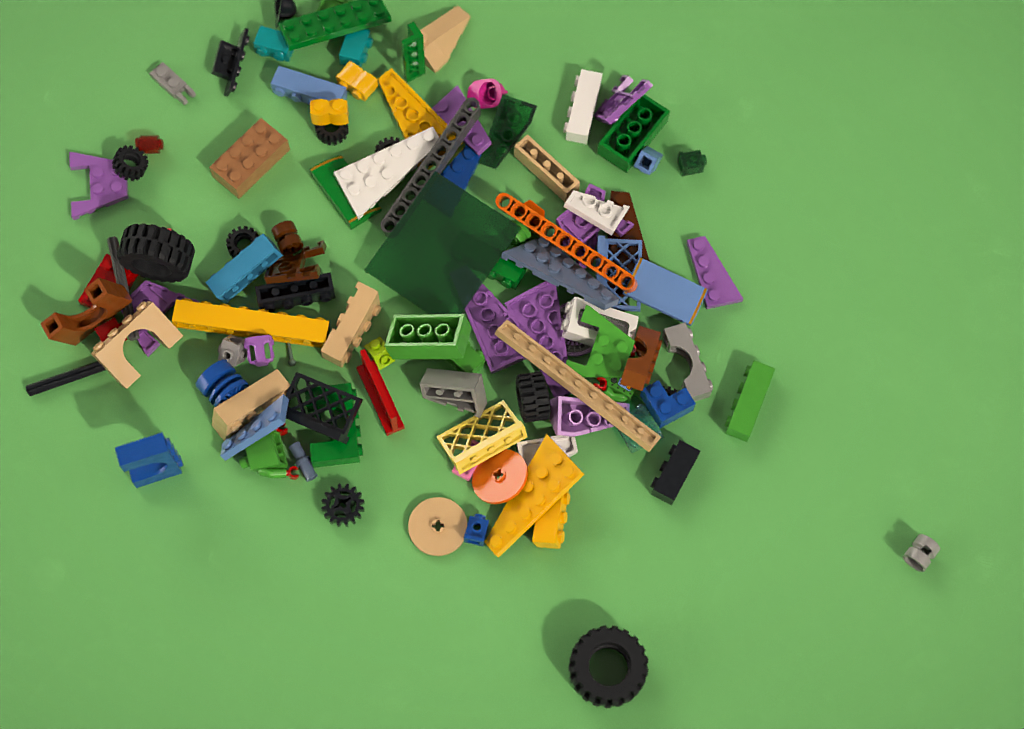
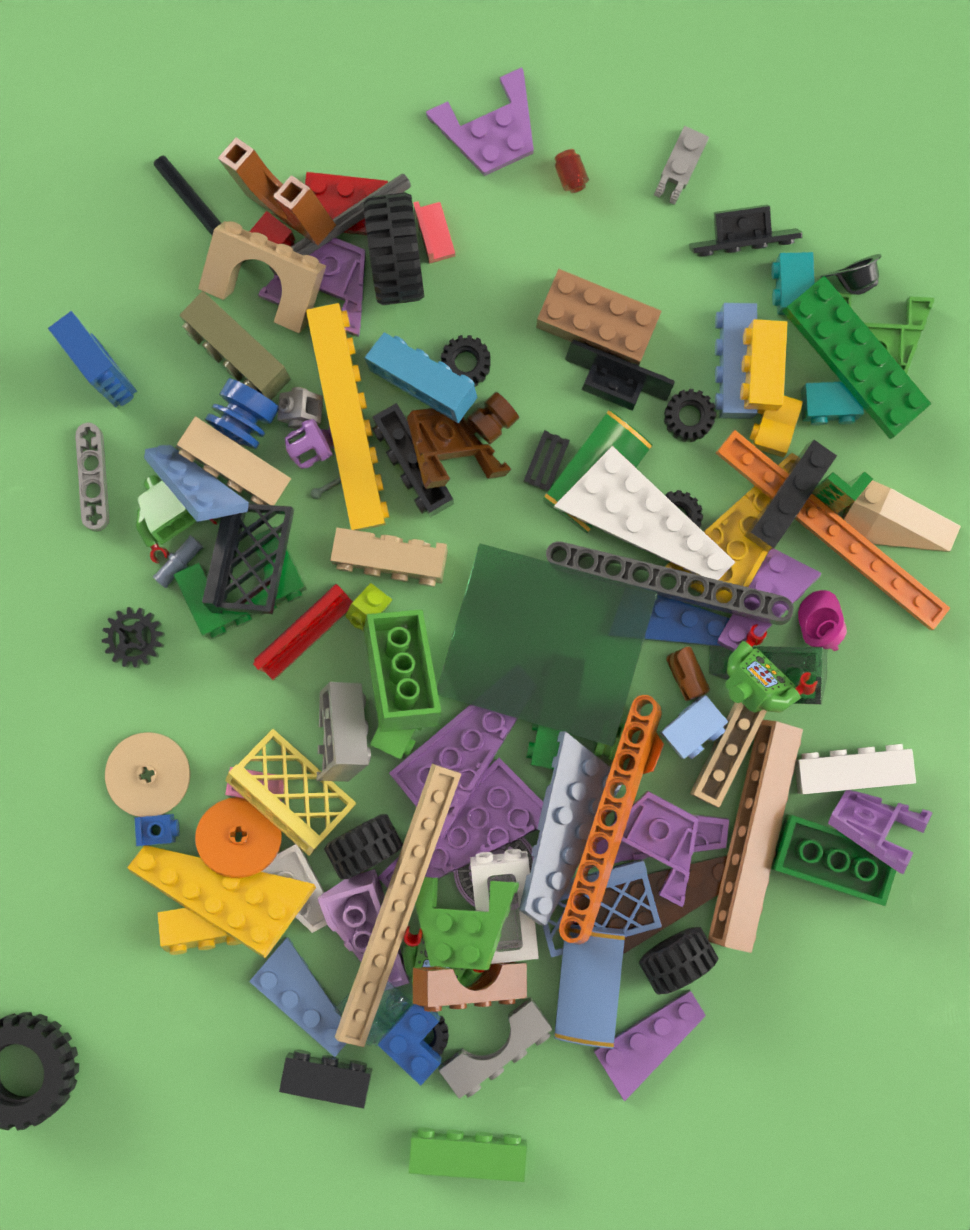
camera: 75 degrees right, 15 degrees up
black tyre [112,145,149,181] -> none
yellow brick [310,99,349,126] -> none
white wing [563,190,630,236] -> none
medium blue brick [634,146,663,175] -> none
clear green brick [677,150,707,176] -> none
none -> light grey beam [75,423,109,531]
none -> olive brick [179,291,291,400]
none -> medium blue wing [249,937,347,1057]
none -> black tile [523,430,570,492]
none -> black bracket [565,340,675,411]
none -> black tyre [639,927,719,995]
none -> light blue brick [659,695,728,759]
none -> dark orange arm [666,646,710,701]
none -> brick [708,720,803,953]
none -> orange plate [716,430,950,630]
none -> bright green torso [725,624,818,713]
none -> yellow brick [740,319,787,411]
none -> black arch [744,440,837,552]

